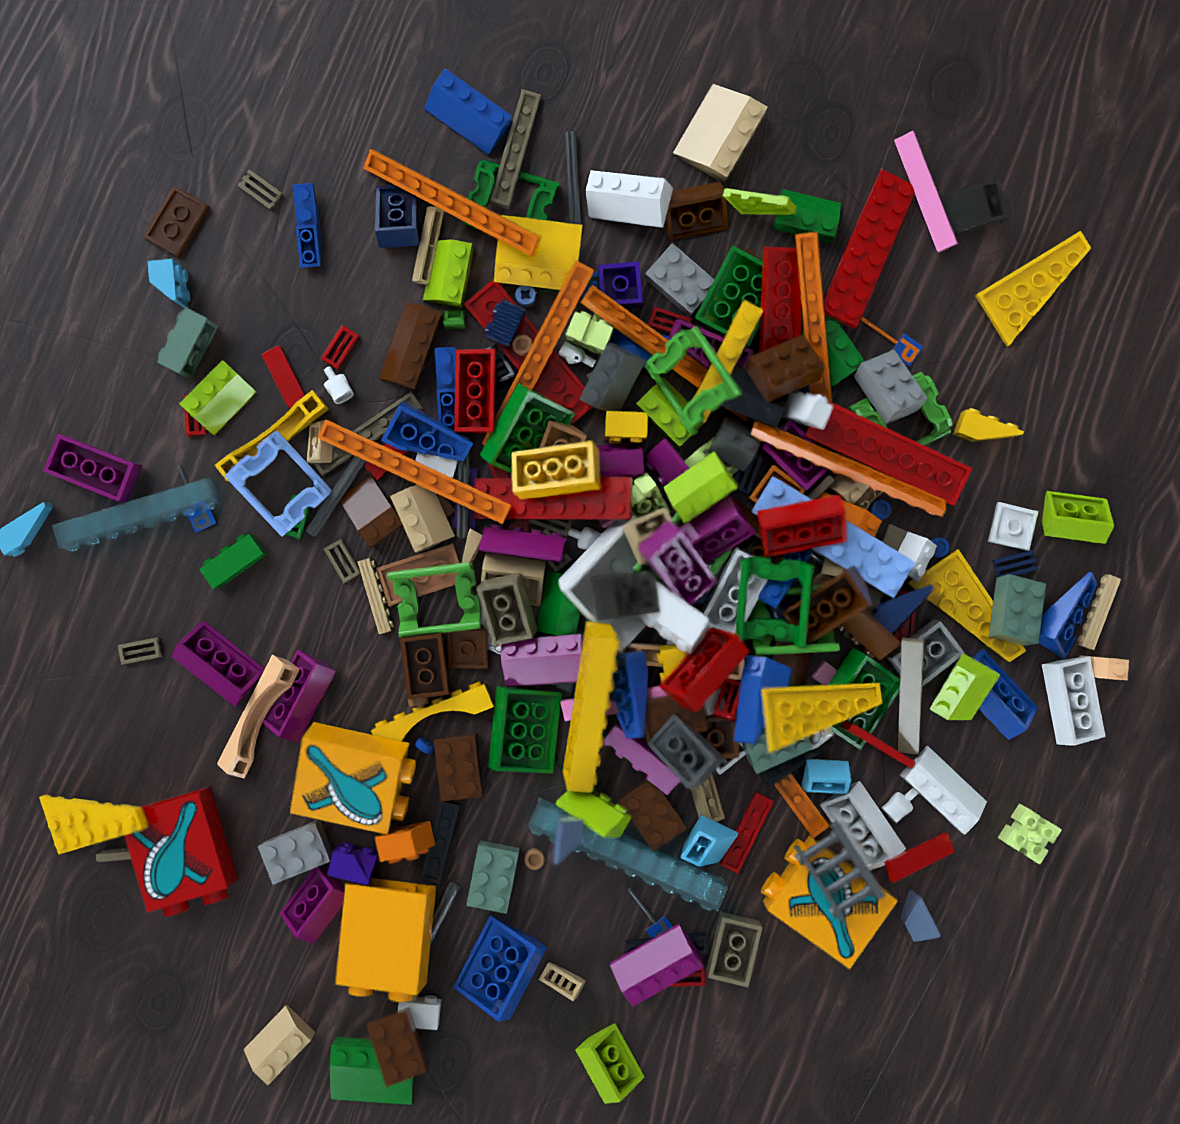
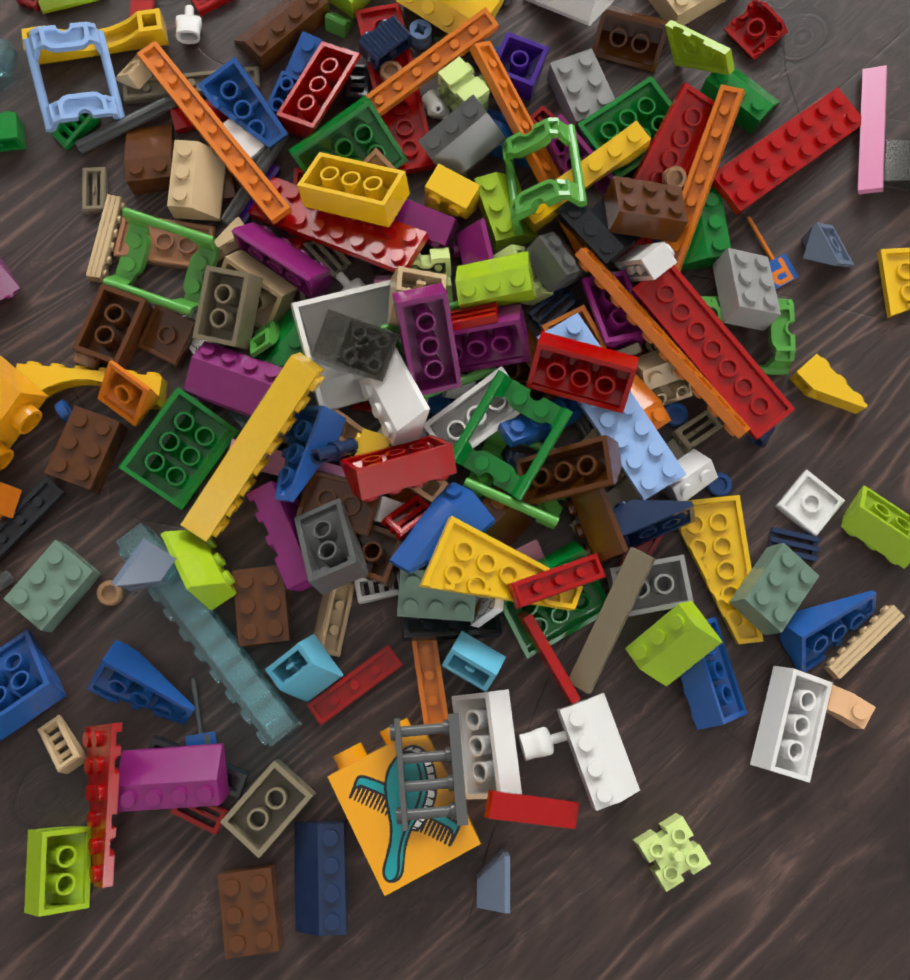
camera: 20 degrees right, 10 degrees down
none -> red wing [83,722,122,888]
none -> blue wedge [86,639,195,724]
none -> orange slope [97,360,160,427]
none -> reddish brown brick [218,862,284,959]
none -> bright green slope [249,319,280,358]
none -> dark blue slope [295,819,349,936]
none -> dark blue pin [310,438,358,465]
none -> red tile [450,301,499,331]
none -> red tile [507,553,606,609]
none -> medium nougat tile [662,166,687,189]
none -> dark tan tile [671,409,723,453]
none -> red slope [724,0,788,60]
none -> sand blue slope [801,222,854,267]

